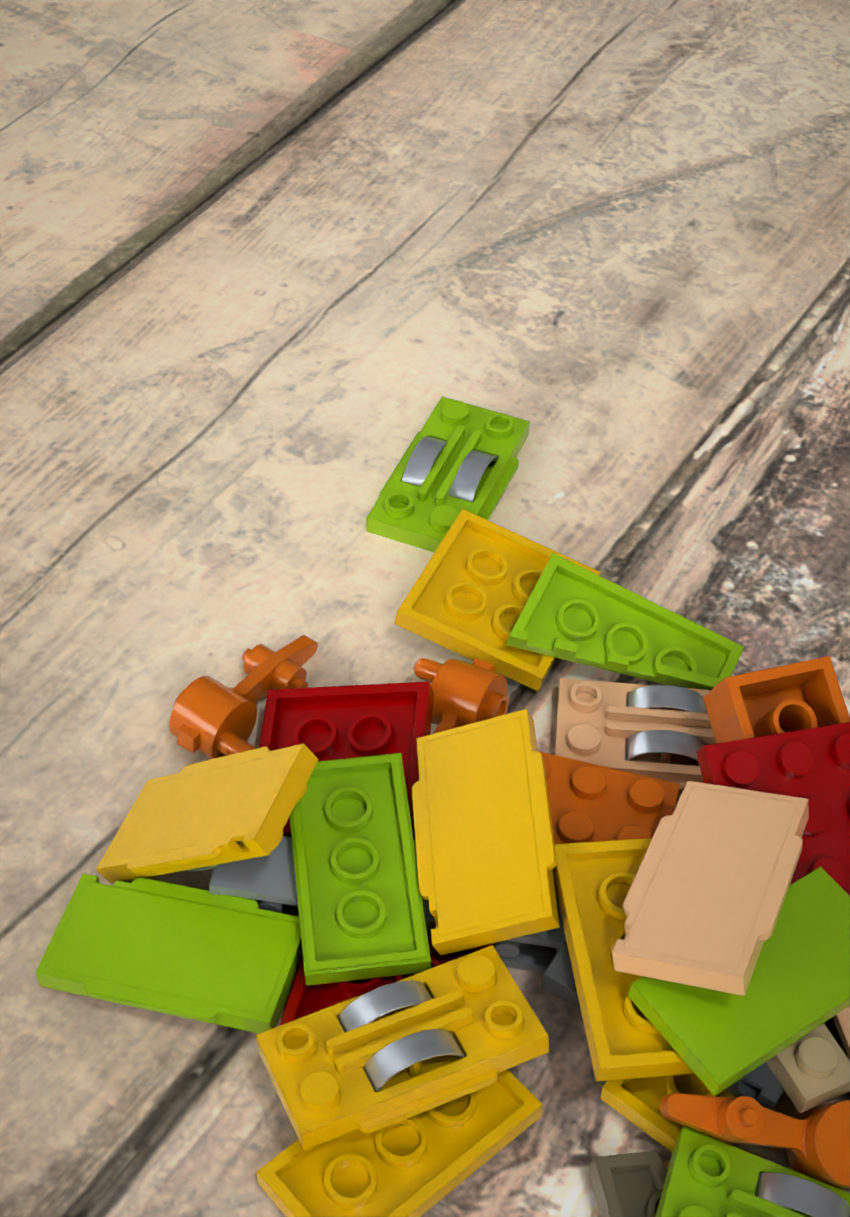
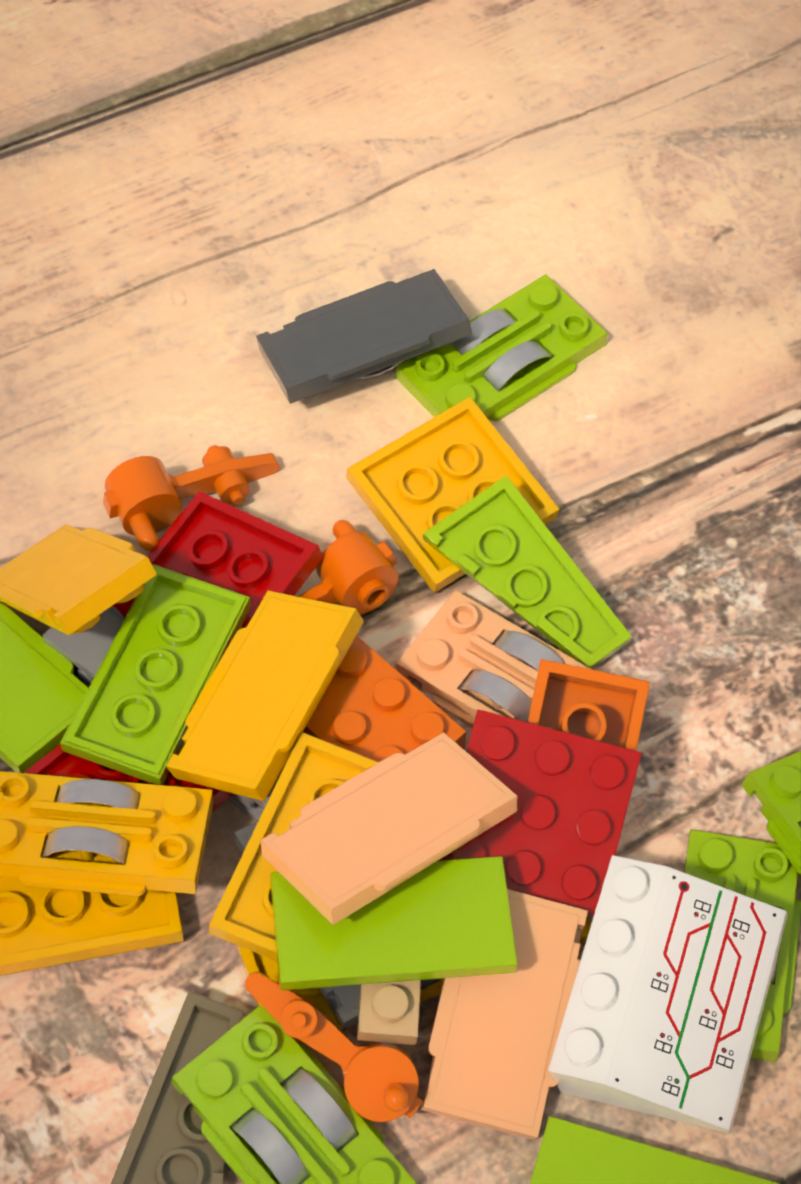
camera: 30 degrees right, 10 degrees up
none -> dark grey piece [256,269,472,404]

